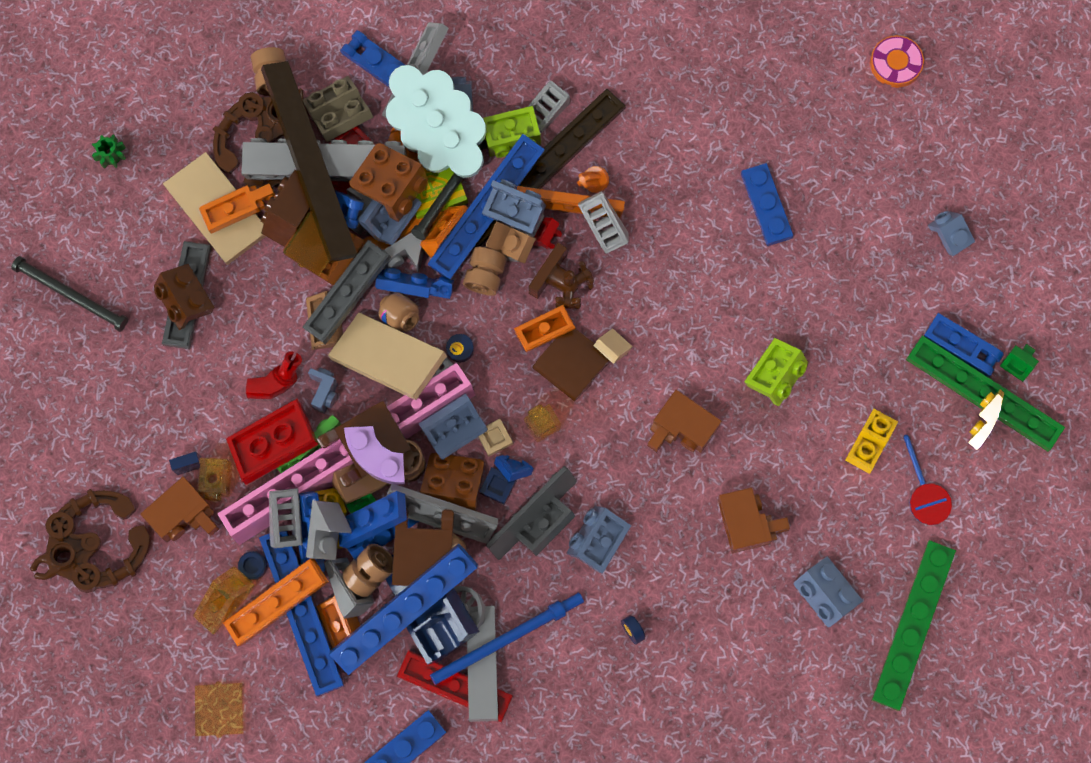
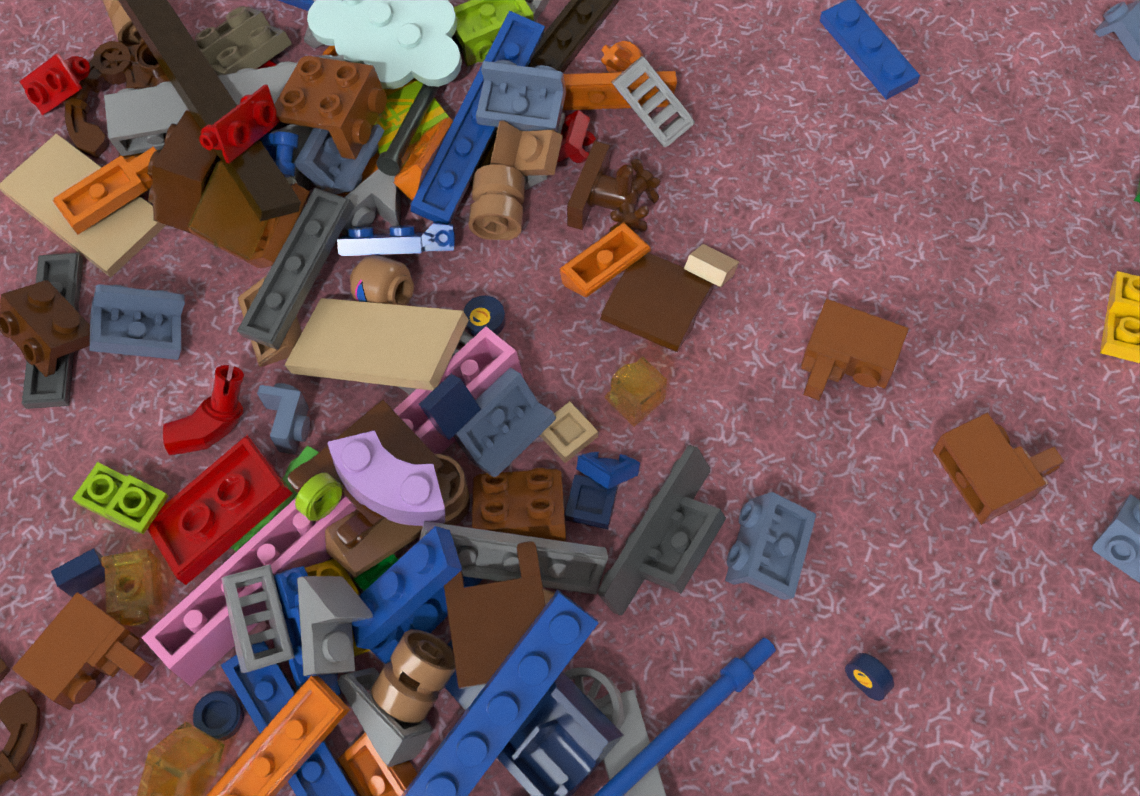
camera: 15 degrees left, 10 degrees down
lime bracket [744,338,808,406] -> none
none -> red hinge [19,53,90,115]
none -> lime slope [72,462,169,534]
none -> sand blue bracket [89,284,185,360]
none -> red hinge [199,85,280,163]
none -> lime tile [295,473,342,521]
none -> dark blue tile [419,373,481,440]

